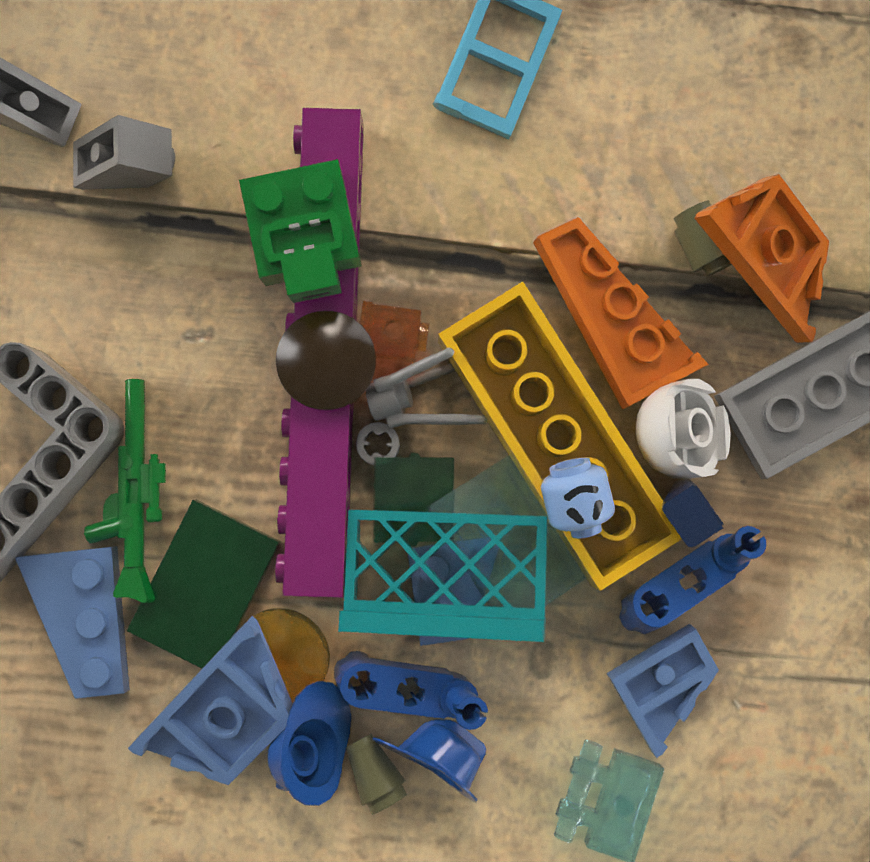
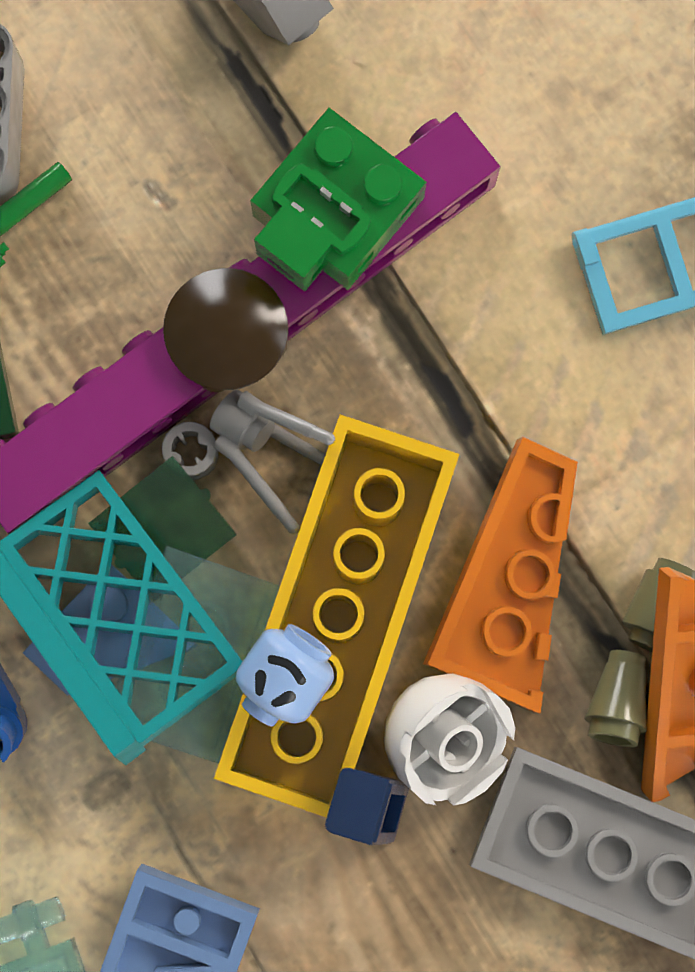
camera: 50 degrees right, 5 degrees down
clear orange brick [360,301,430,363] -> none
blue beam [619,526,766,635] -> none
none -> olive cone [584,650,647,747]

